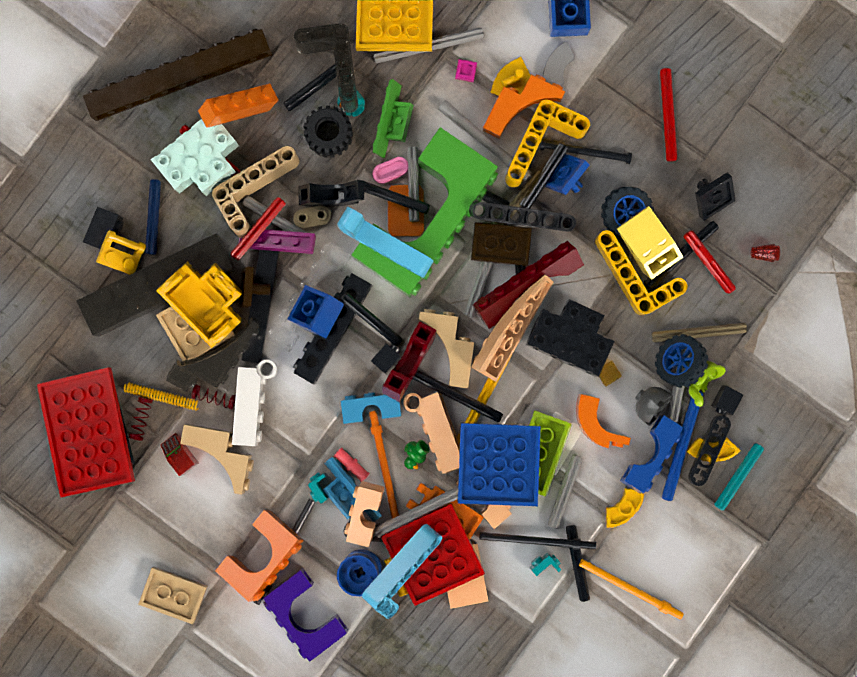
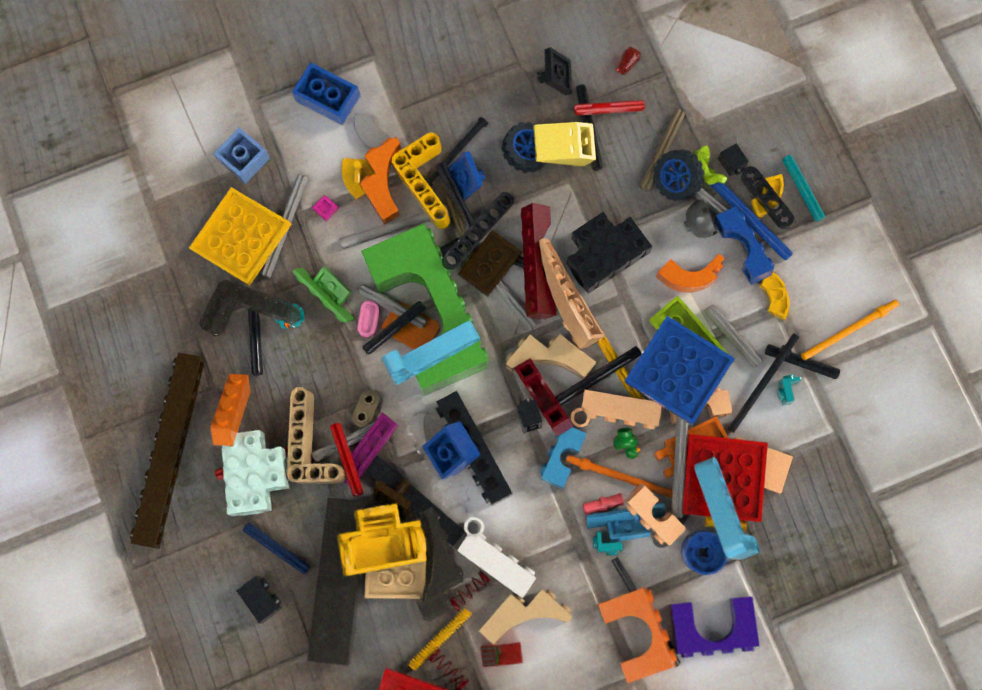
camera: 50 degrees left, 10 degrees down
yellow plate [96,230,146,276] -> none
black arch [298,180,365,207] -> none
black tyre [304,105,353,158] -> none
black axle [340,293,402,346] -> none
yellow beam [595,230,687,315] -> none
clear yellow tile [599,360,622,387] -> none
red axle [660,68,677,162] -> none

